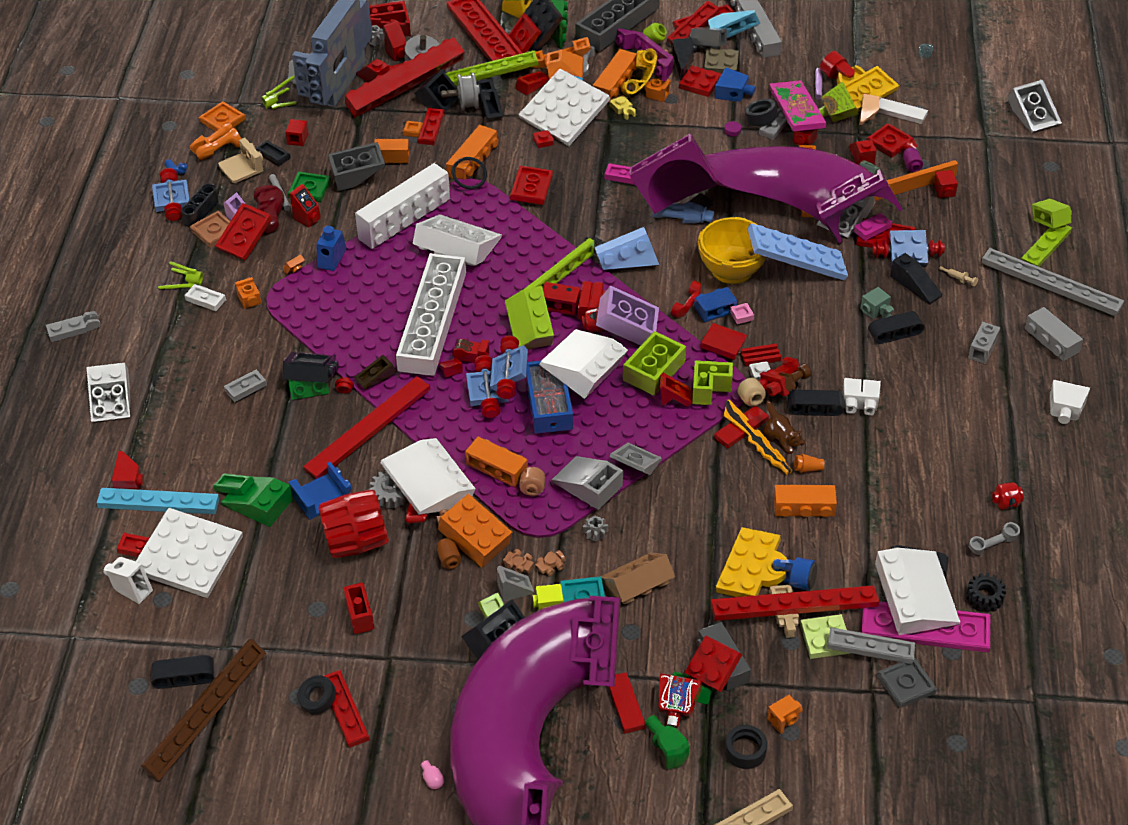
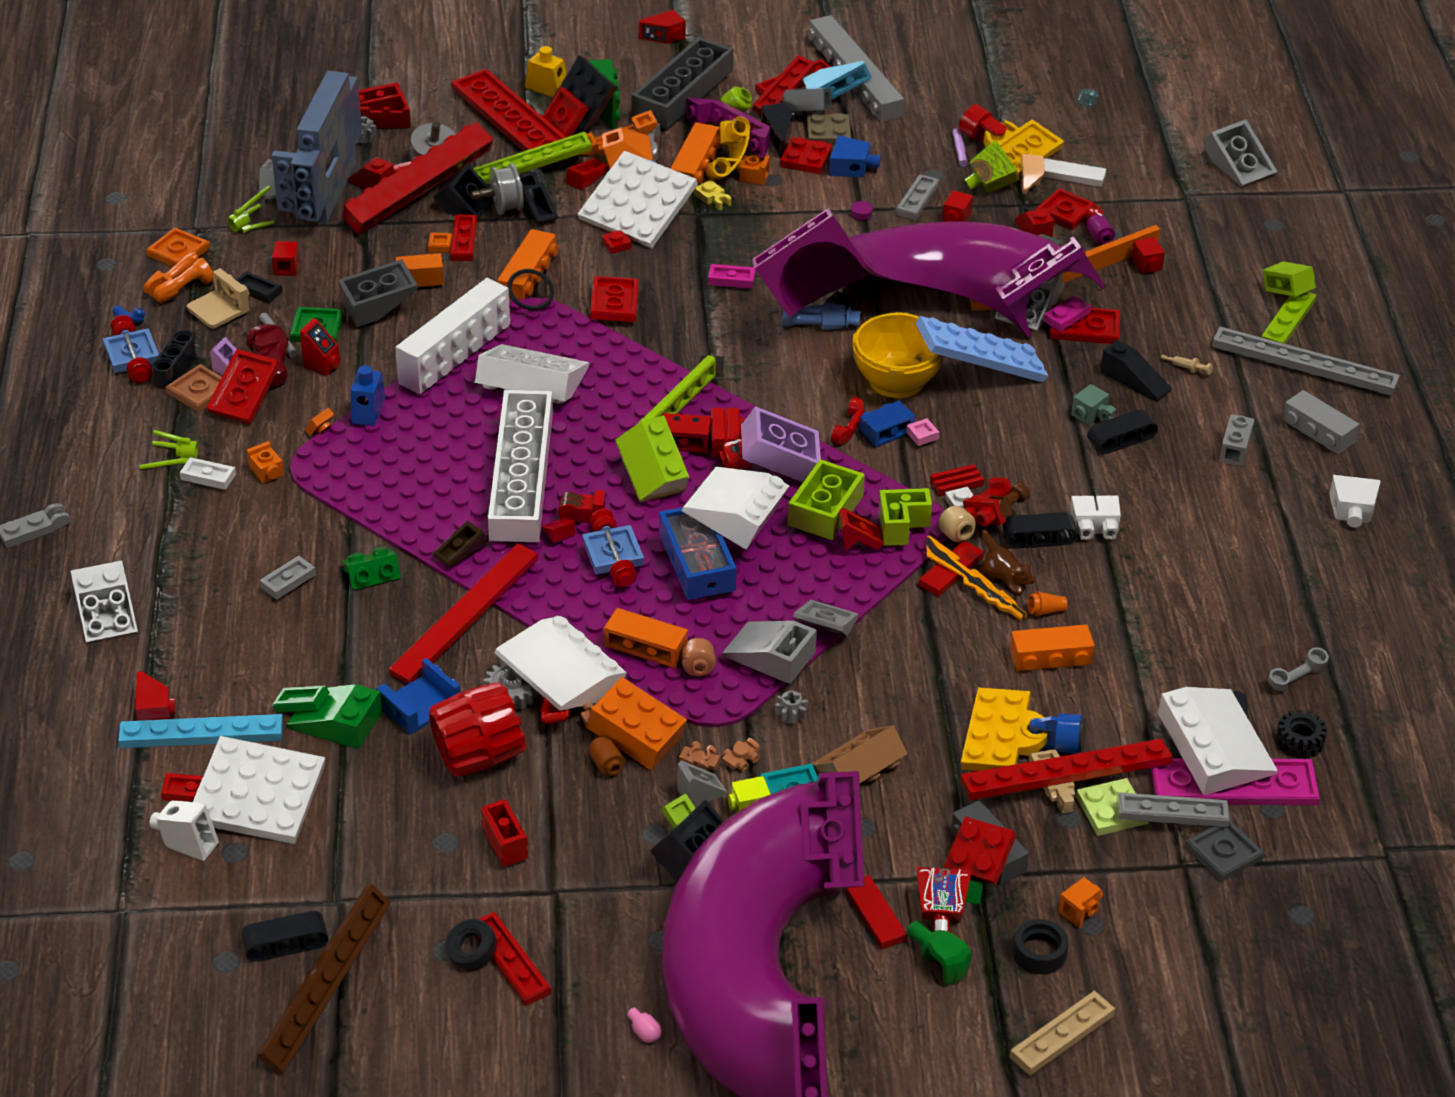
camera: 10 degrees left, 5 degrees down
black window [283,351,339,383] -> none
red plate [335,377,354,393] -> none
red slope [383,20,407,61] -> none
medium blue plate [490,335,528,399] -> none
light blue wedge [594,227,659,270] -> none
red tile [700,323,747,360] -> none
black tyre [745,99,778,126] -> none
dark pink tile [769,80,826,131] -> none
medium blue plate [872,230,945,266] -> none
red head [992,482,1024,510] -> none

